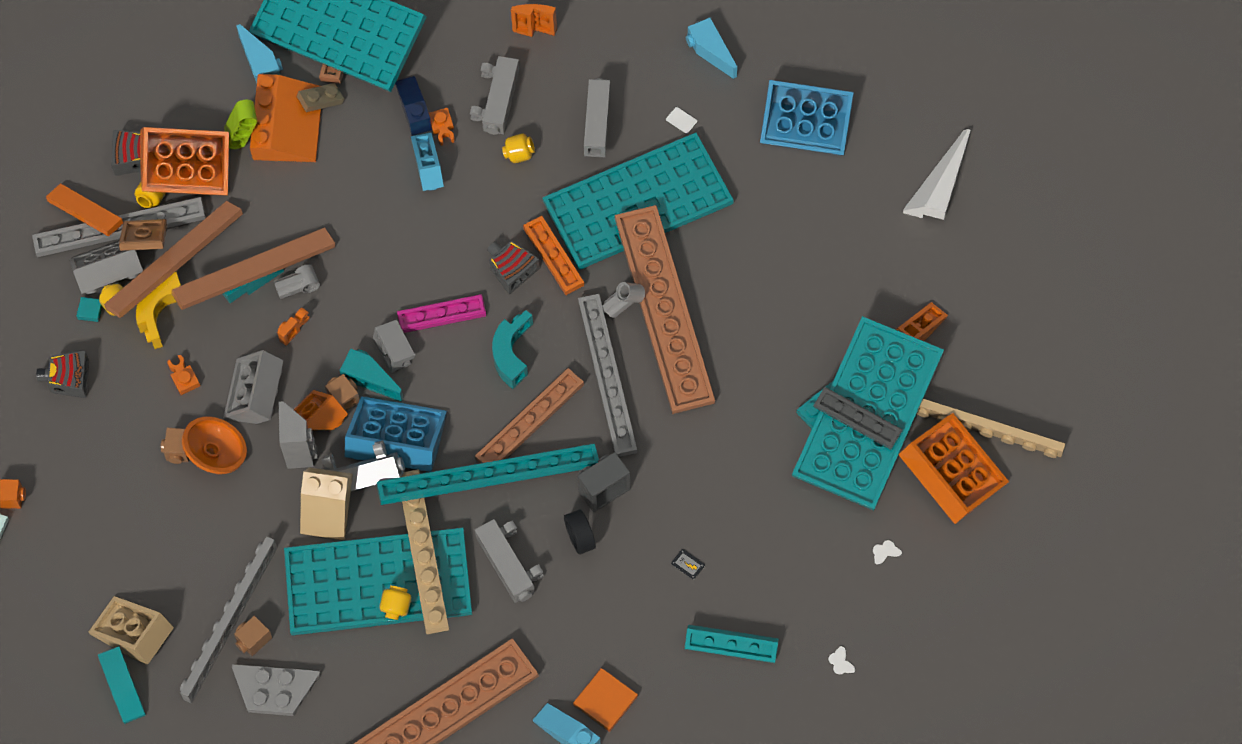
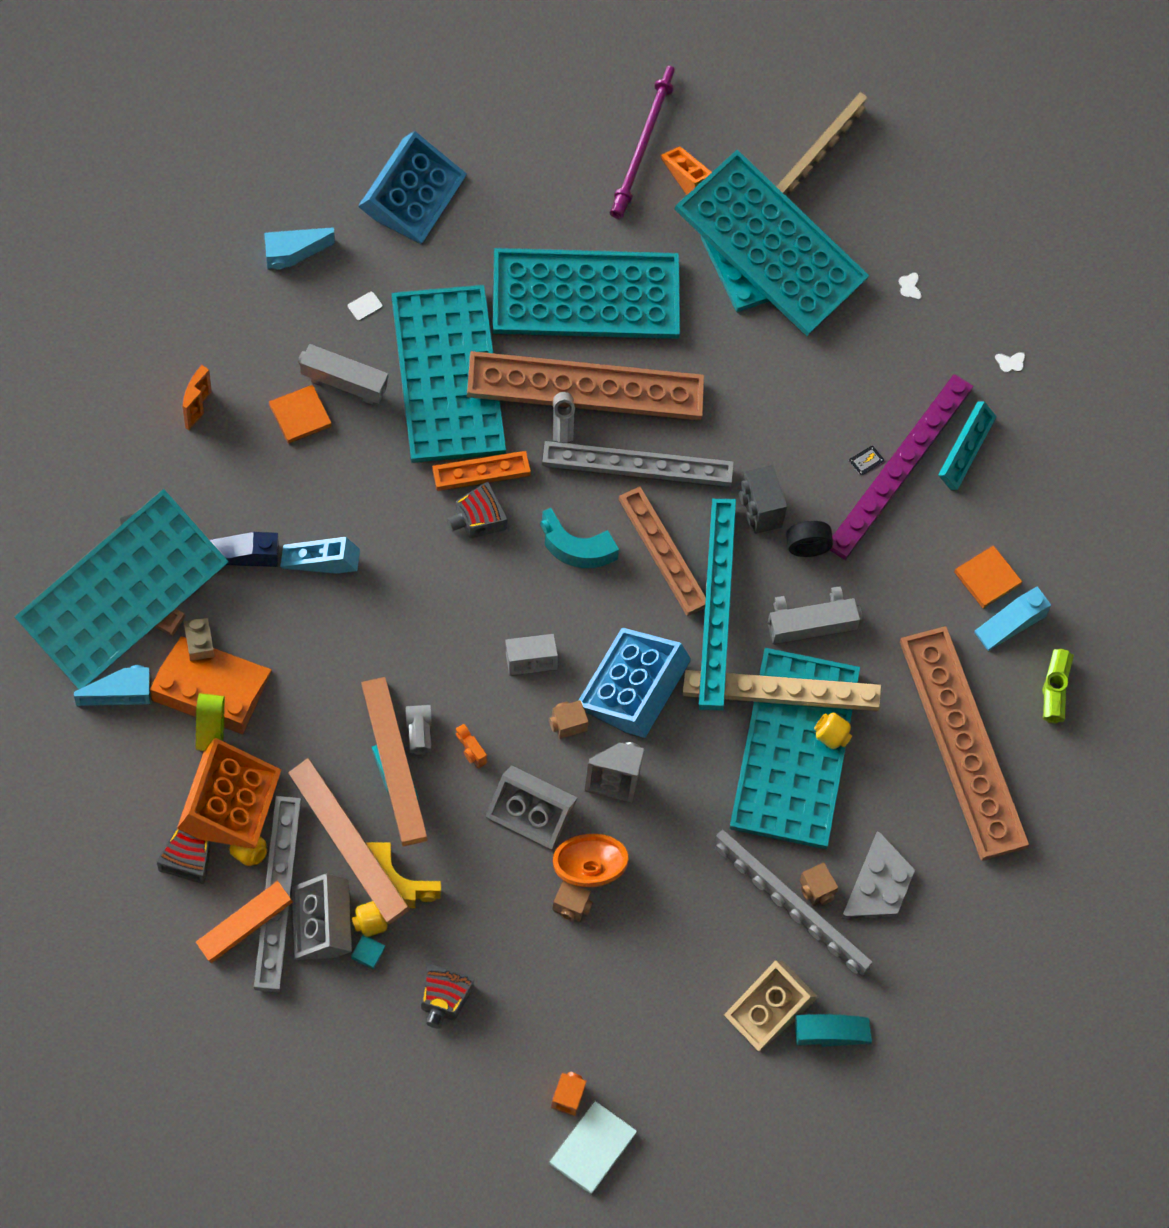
camera: 80 degrees left, 0 degrees up
medium nougat tile [119,219,167,251] -> none
orange plate [167,355,200,395] -> none
orange slope [294,390,348,430] -> none
tan slope [300,467,353,540] -> none
brick [322,440,405,491] -> none
teal slope [340,348,403,402] -> none
dark pink tile [397,294,486,333] -> none
orange plate [429,108,455,146] -> none
light grey brick [470,56,520,135] -> none
yellow head [502,133,535,164] -> none
dark grey tile [814,387,902,450] -> none
orange slope [898,413,1009,524] -> none
white wedge [903,129,971,220] -> none
none -> orange tile [269,384,332,444]
none -> teal plate [493,248,680,339]
none -> magenta bar [609,66,675,219]
none -> magenta plate [830,374,973,561]

